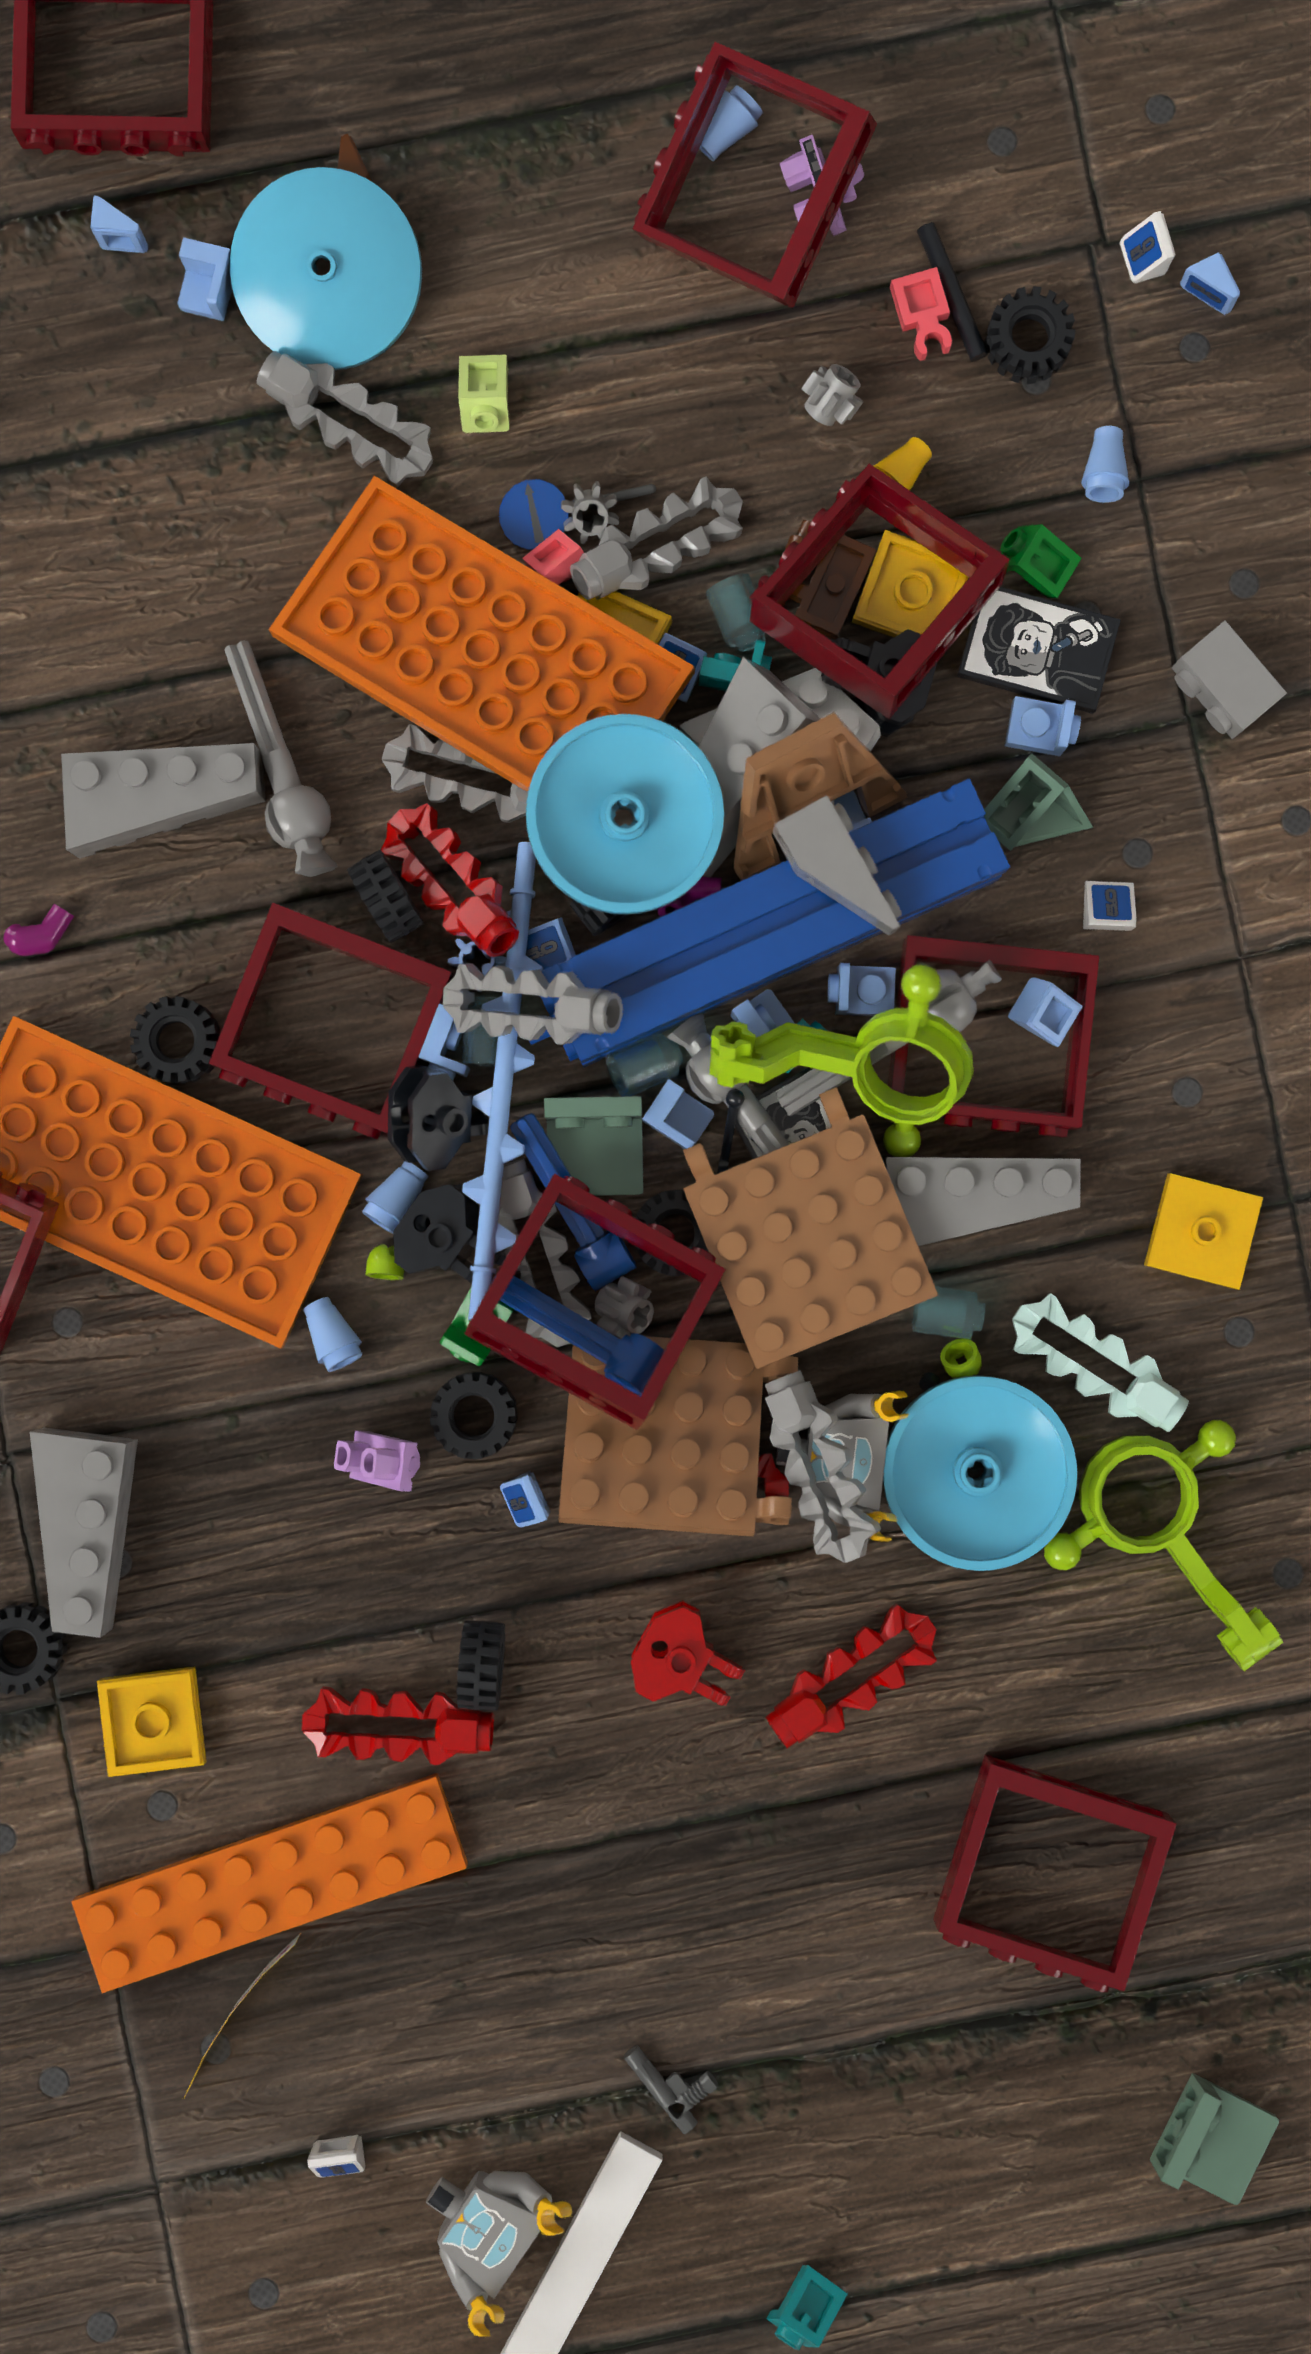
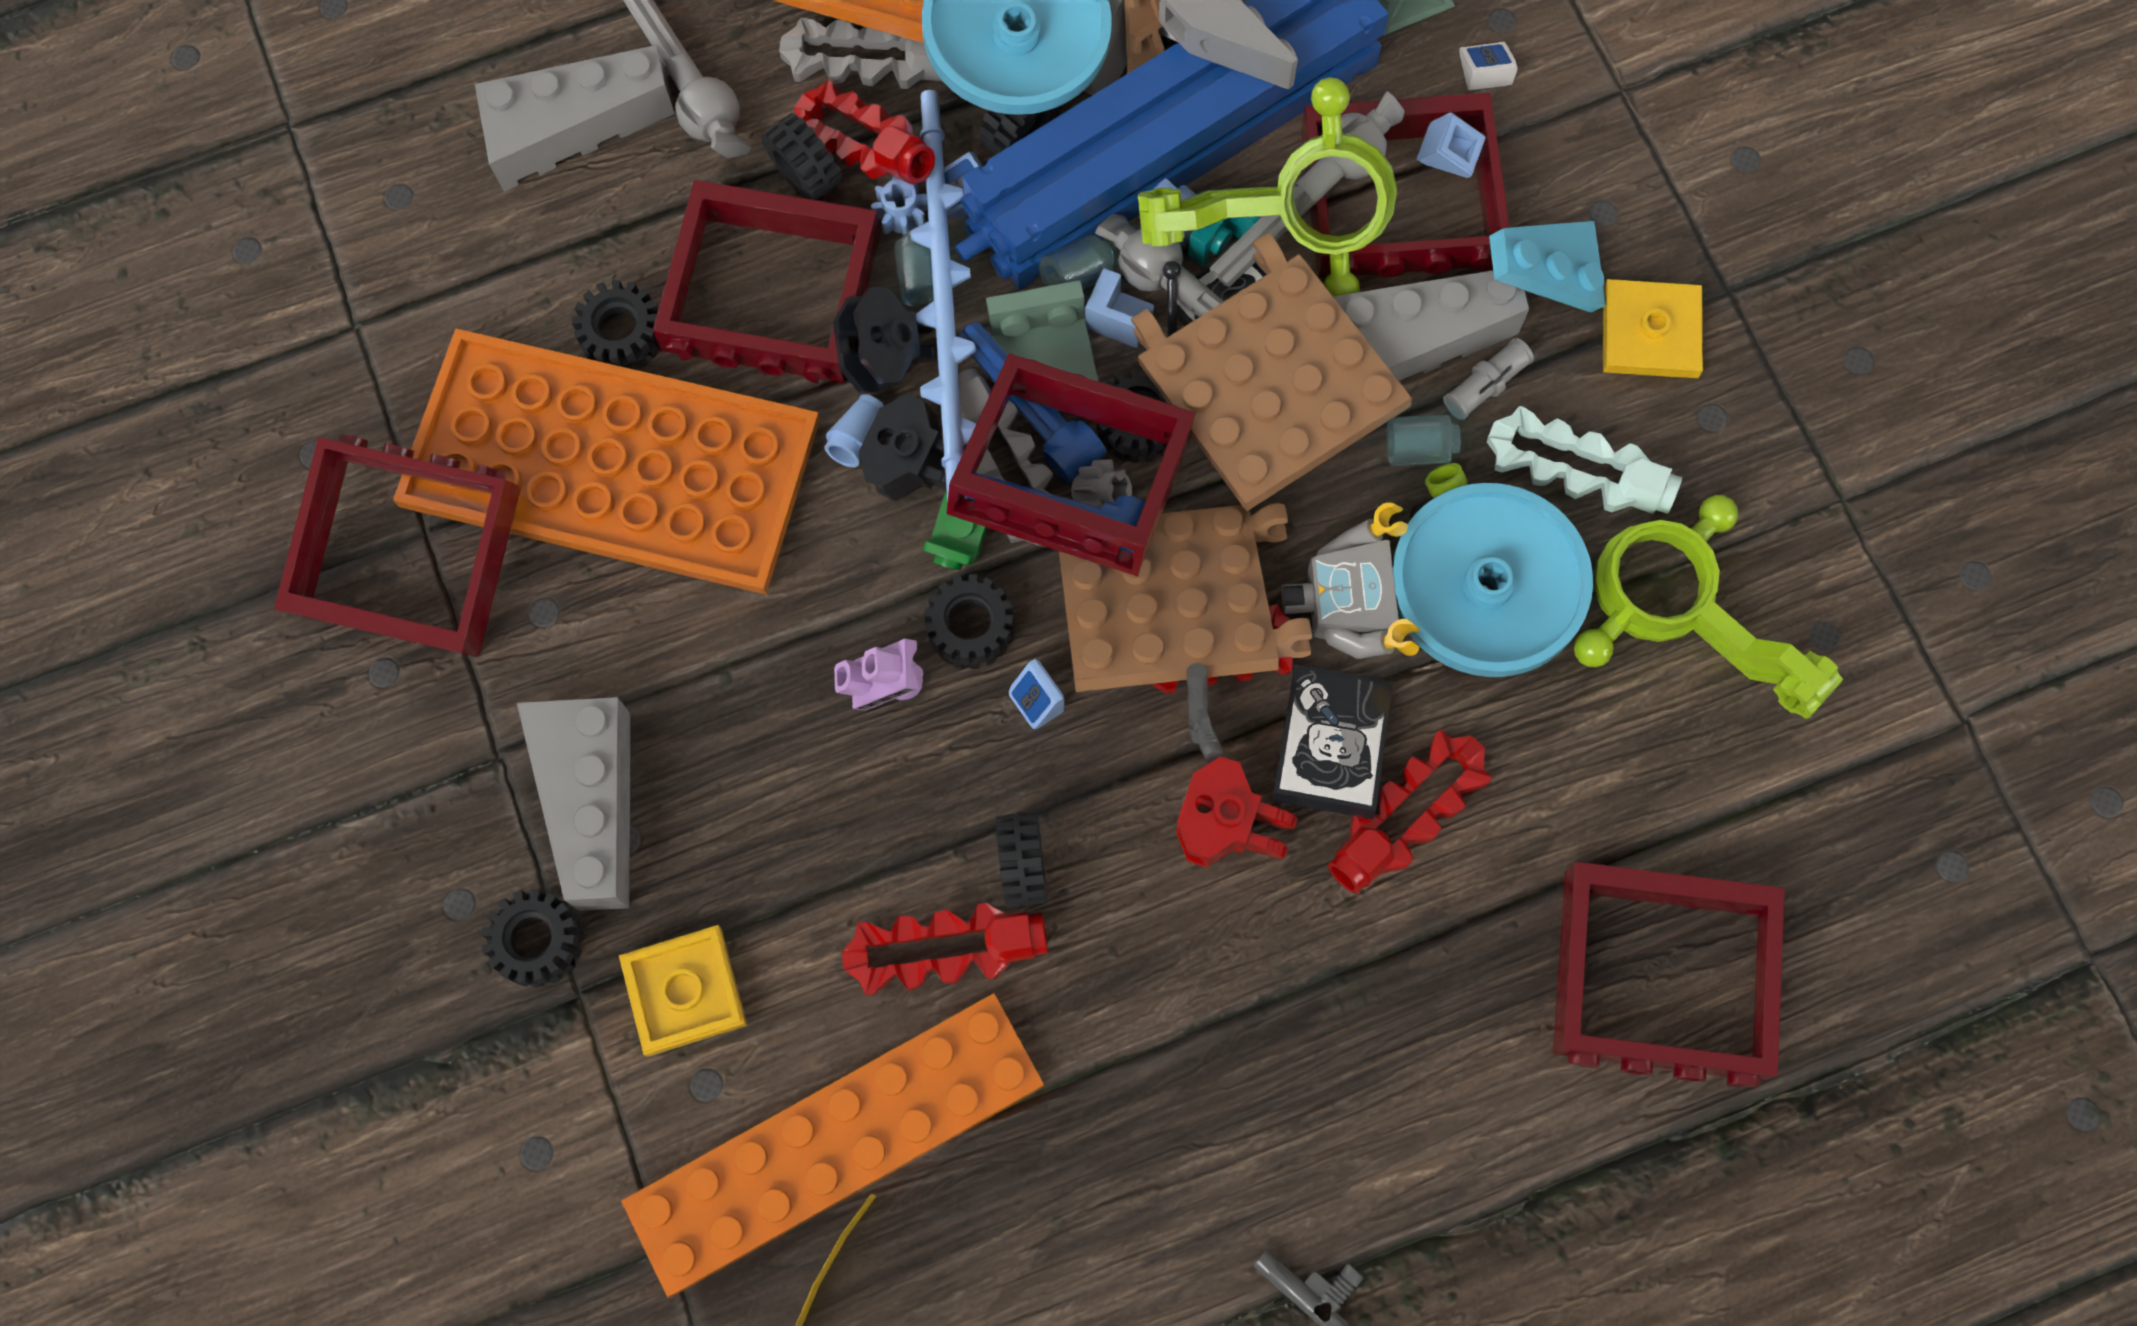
camera: 10 degrees left, 15 degrees down
magenta arm [3,904,75,956] -> none
light blue cone [303,1297,363,1372] -> none
lime hinge [365,1244,404,1280] -> none
light blue bracket [419,1003,470,1081] -> none
light grey sword [443,963,623,1045] -> none
light grey sword [765,1371,881,1563] -> none
light blue bracket [827,962,896,1016] -> none
sand green bracket [1150,2073,1279,2205] -> none
none -> dark grey hose [1187,663,1225,763]
none -> tile [1272,664,1393,820]
none -> light grey pin [1443,338,1534,420]
none -> medium azure wing [1489,221,1606,313]

